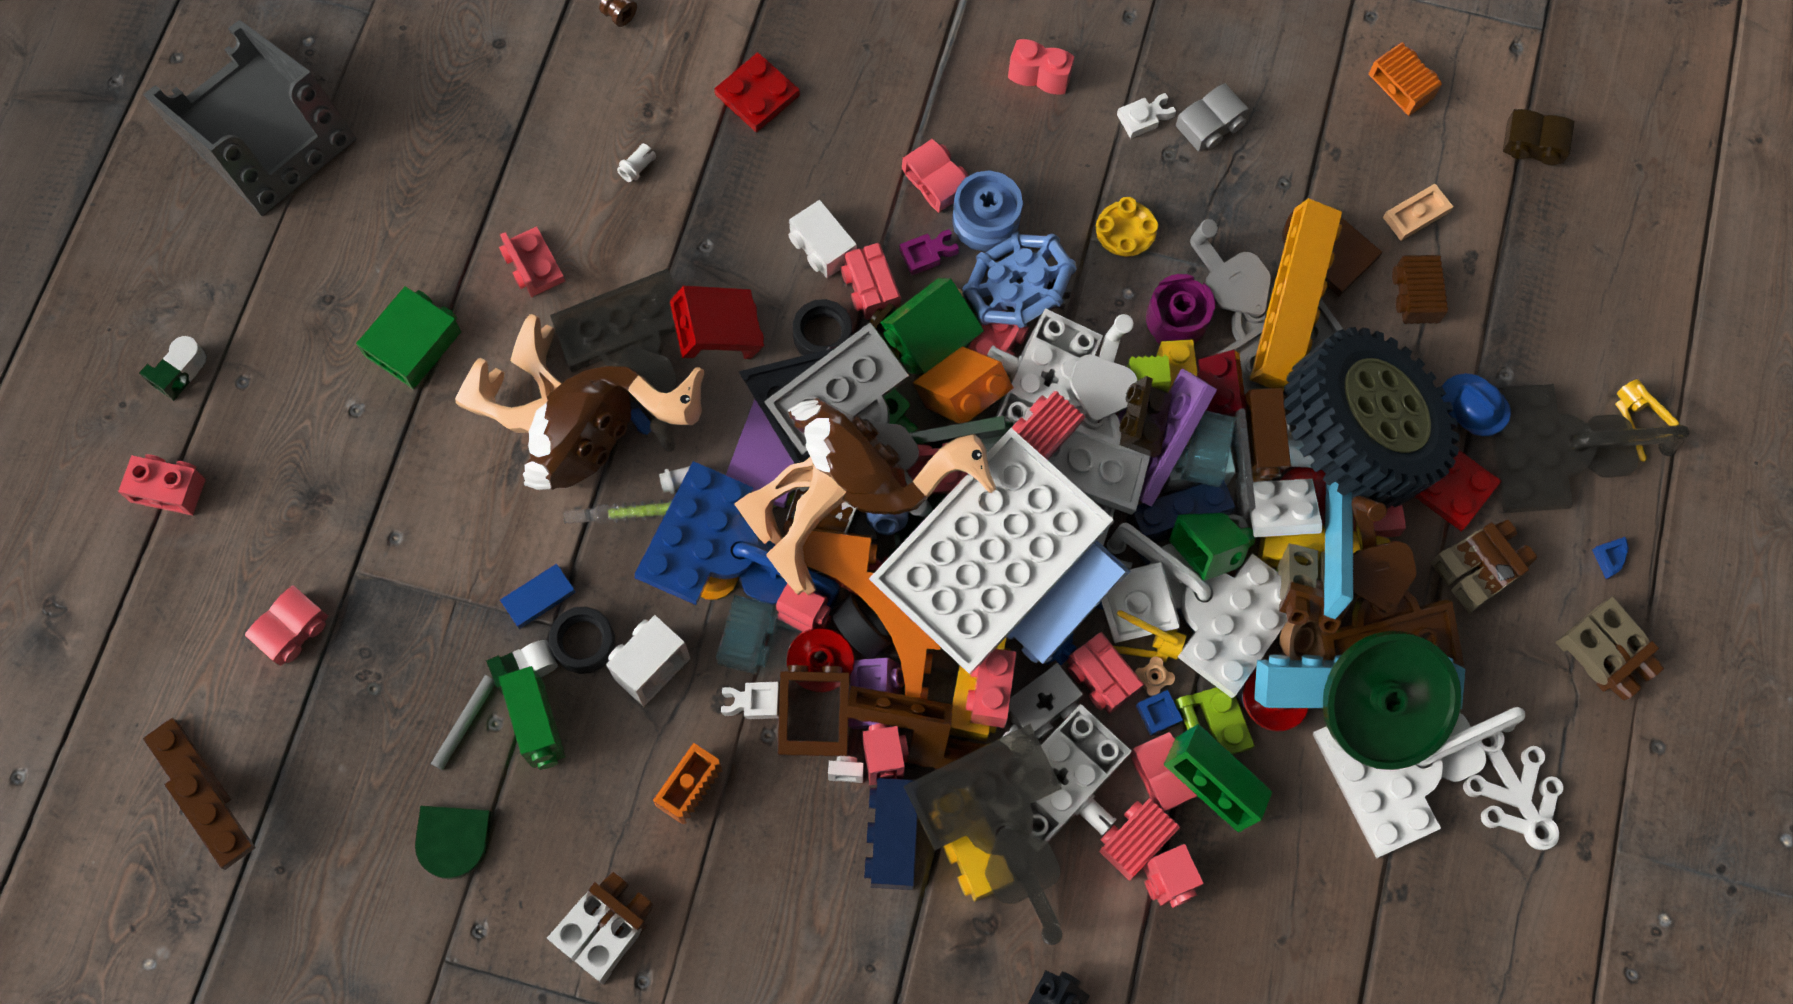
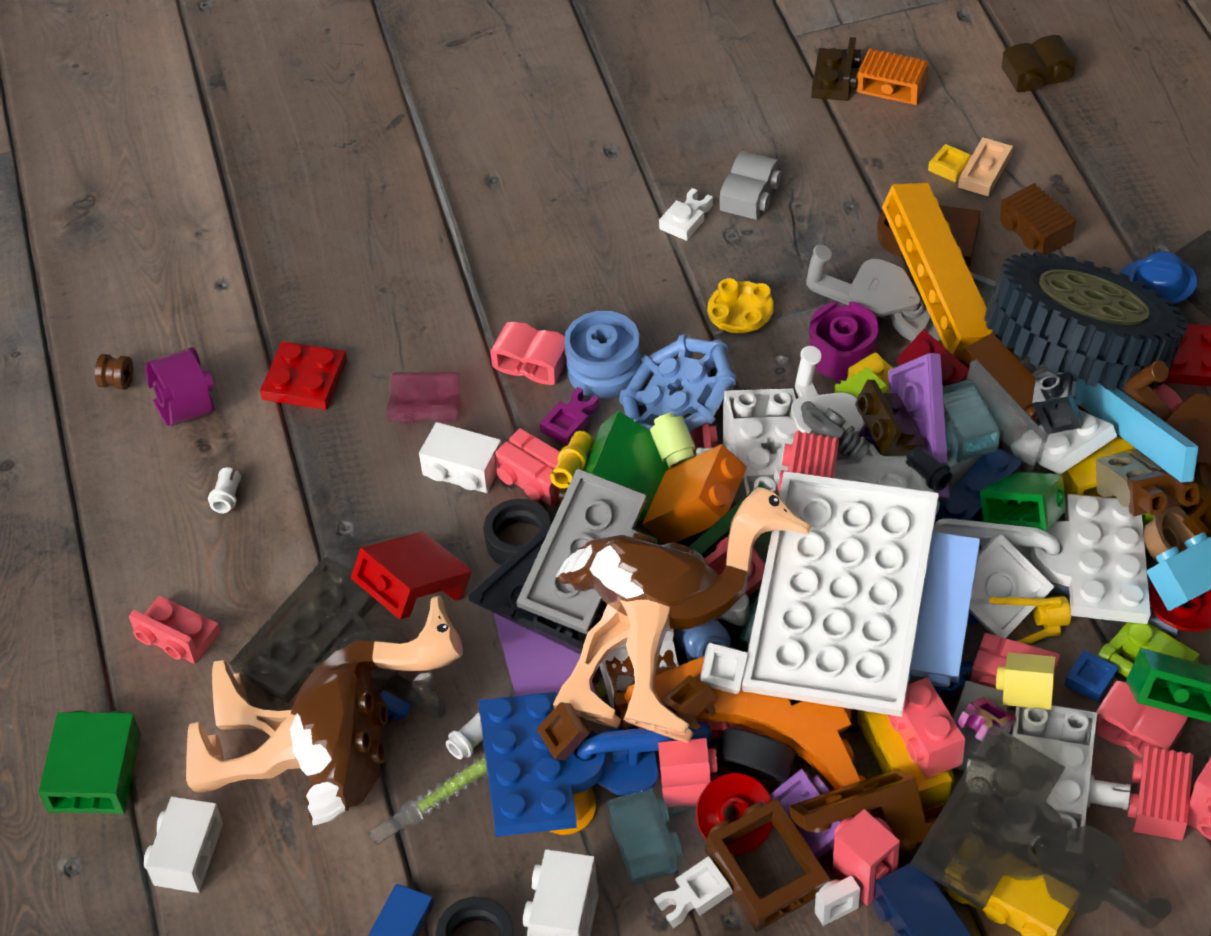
camera: 25 degrees left, 20 degrees down
coral brick [1008,39,1075,95] -> none
light nougat plate [1135,657,1175,696] -> none
none -> white brick [144,797,223,893]
none -> magenta brick [145,347,215,426]
none -> clear pink bracket [386,372,461,424]
none -> reddish brown tile [536,702,592,760]
none -> yellow pin [550,431,594,488]
none -> yellowish green brick [650,413,696,469]
none -> reddish brown tile [661,675,717,730]
none -> white plate [699,643,748,694]
none -> dark grey piece [801,401,870,463]
none -> dark brown bracket [811,37,861,101]
none -> black pin [905,446,953,491]
none -> yellow tile [928,144,972,183]
none -> magenta plate [956,697,1017,741]
none -> light yellow brick [996,652,1056,710]
none -> black bracket [1032,373,1083,434]

